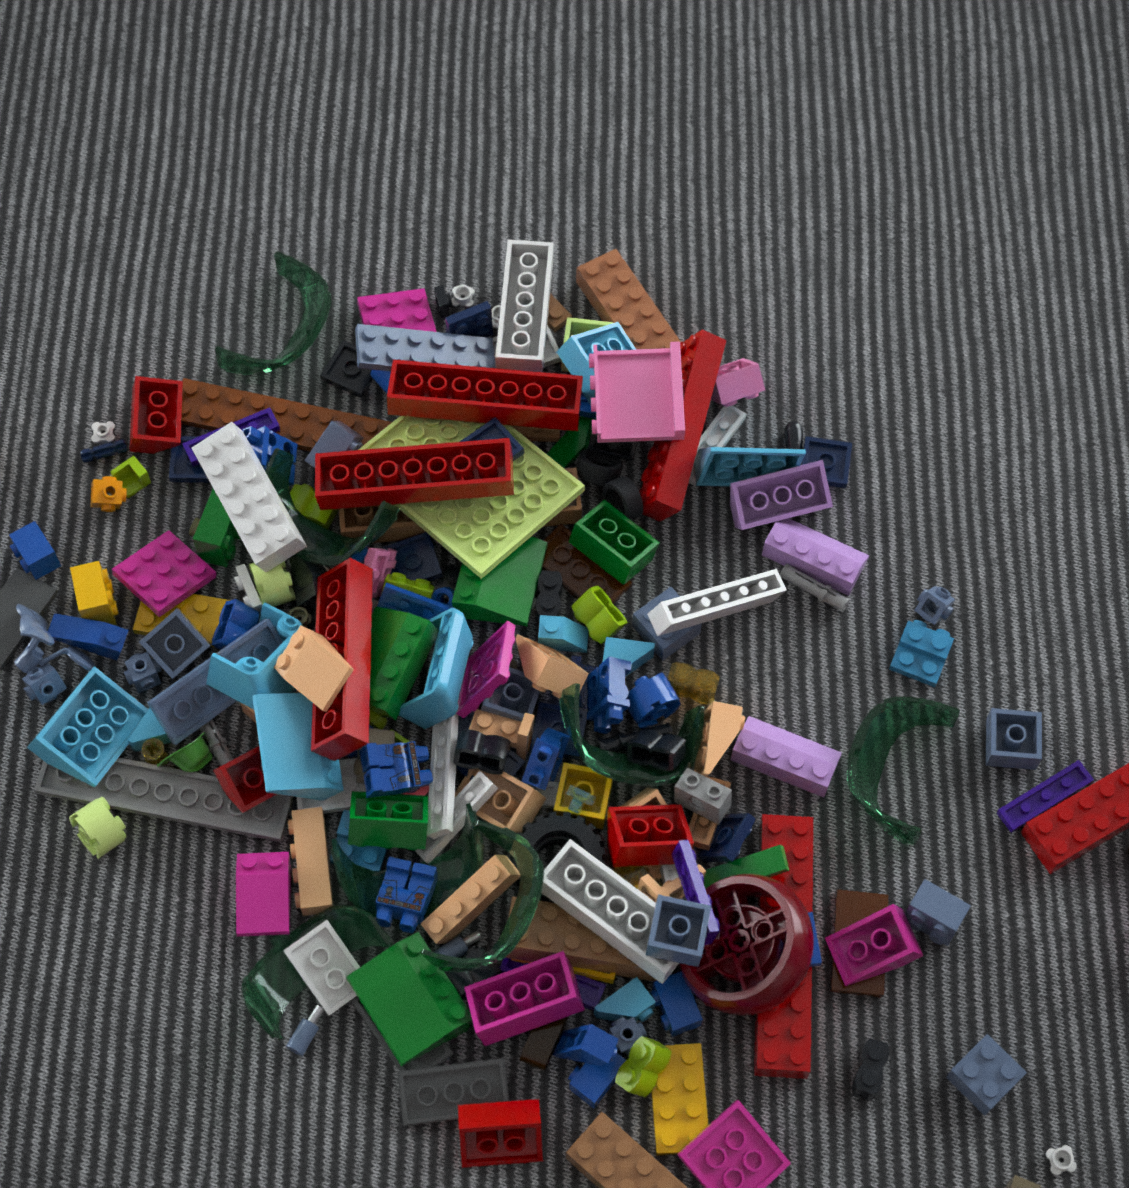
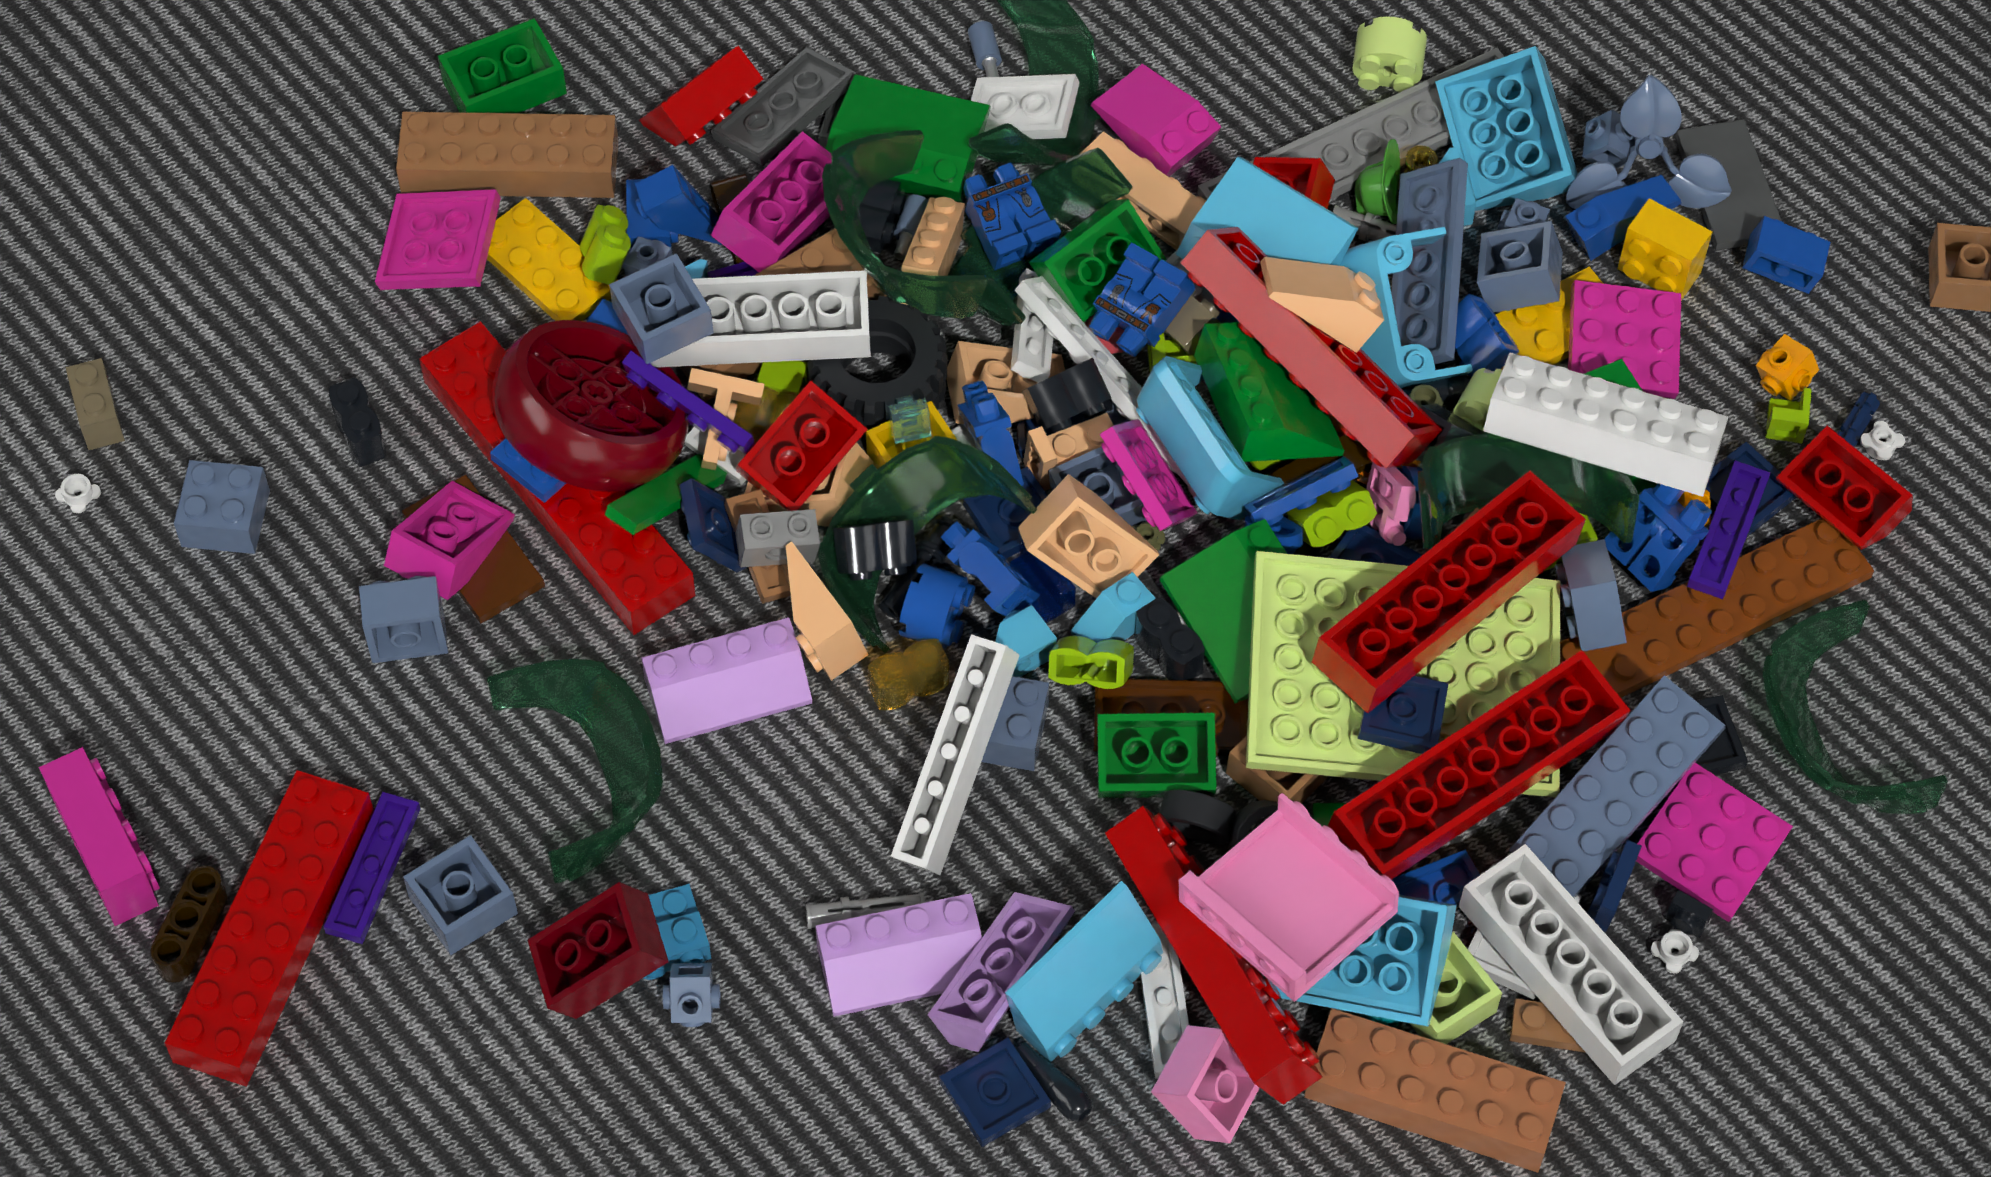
camera: 140 degrees right, 5 degrees down
none -> dark red brick [528,882,669,1019]

